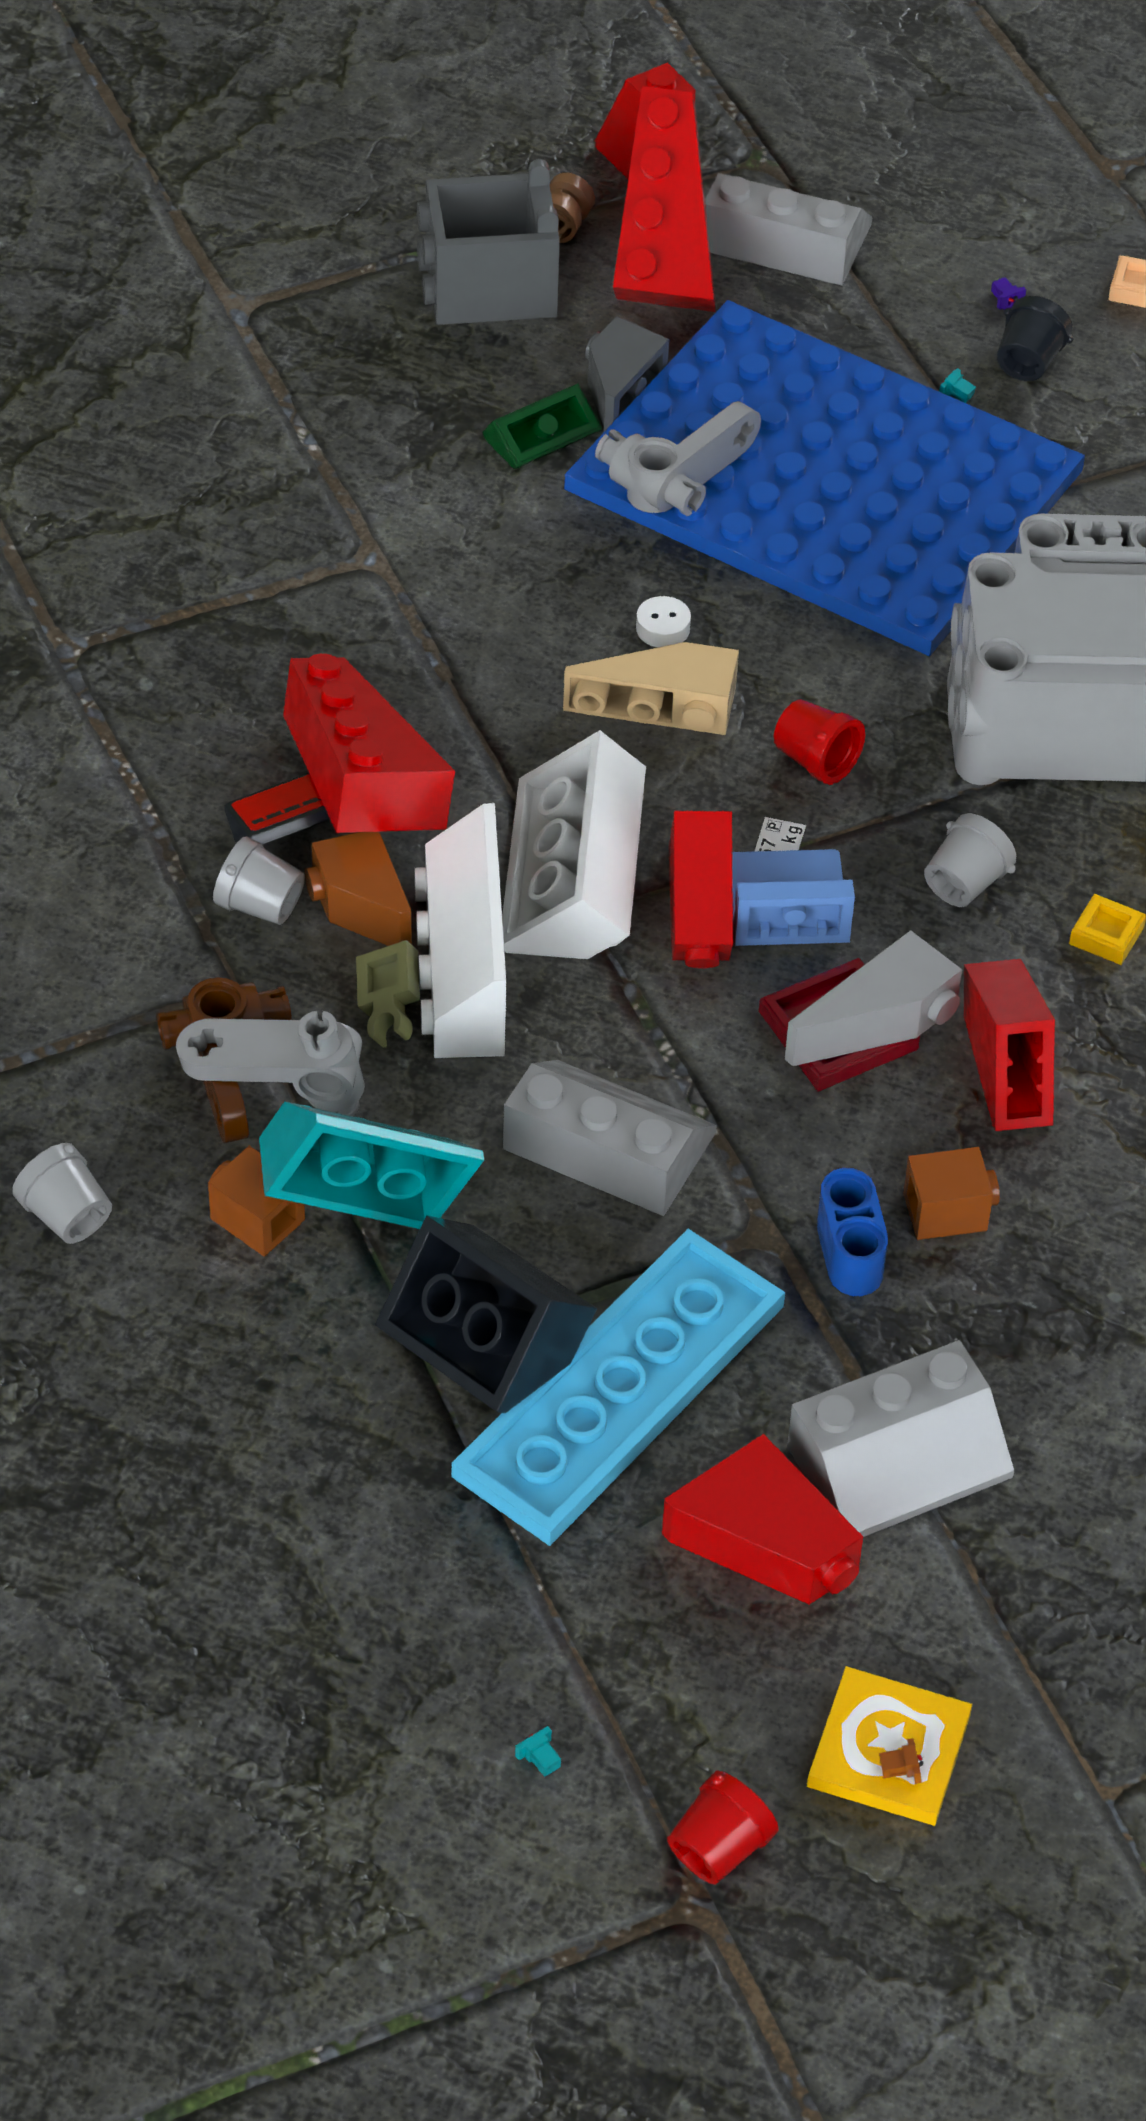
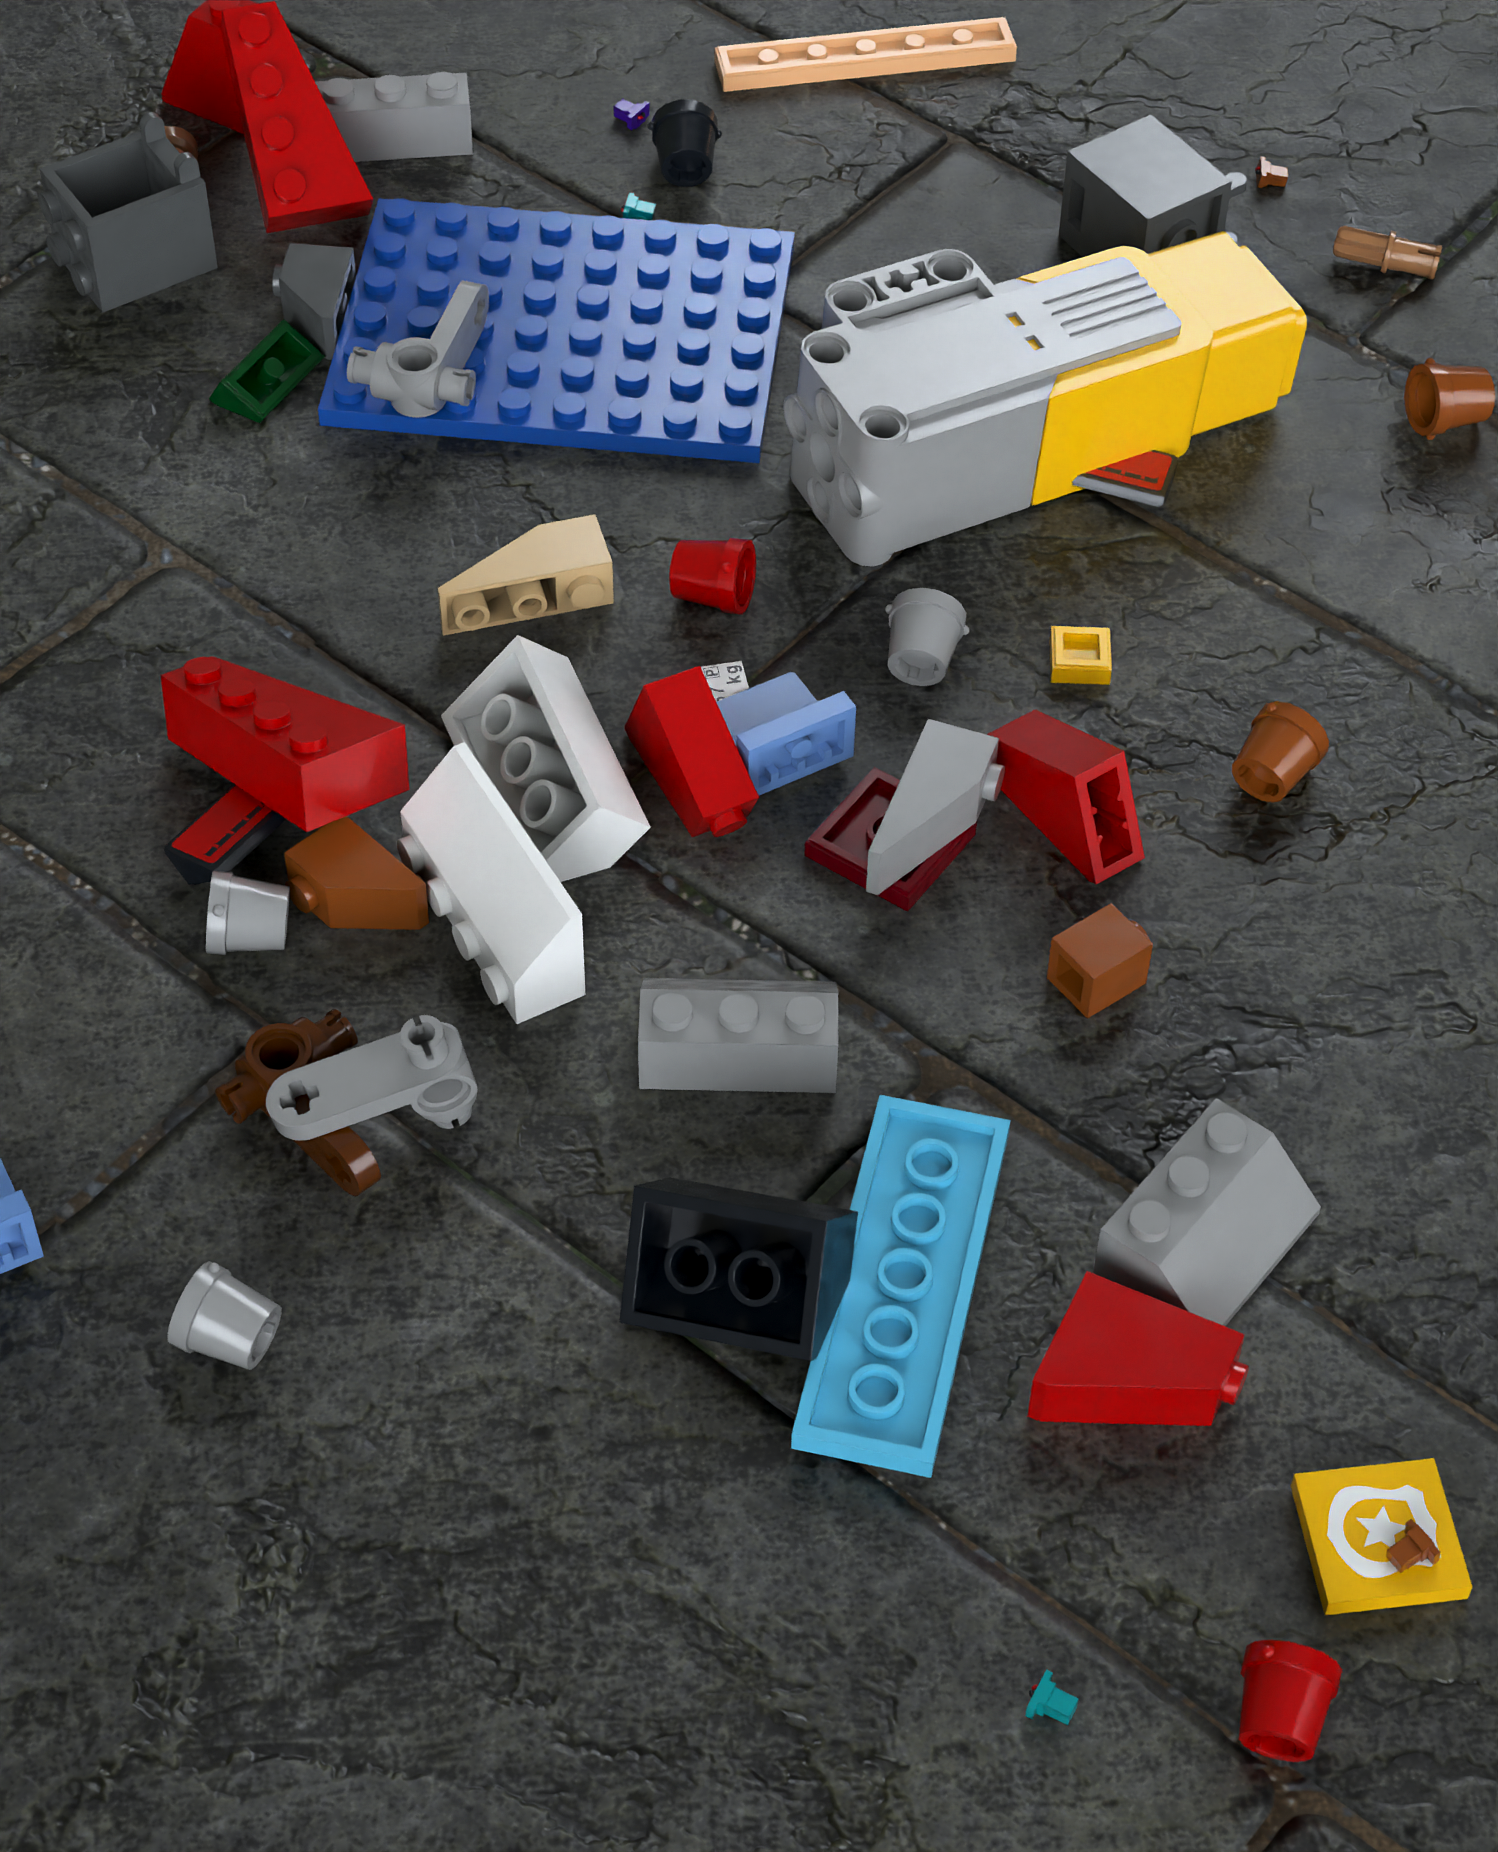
camera: 25 degrees left, 0 degrees up
dark orange brick [208,1146,305,1257] -> none
teal slope [259,1101,484,1229] -> none
olive plate [356,940,420,1048] -> none
white tile [636,596,691,647] -> none
blue beam [817,1168,888,1296] -> none

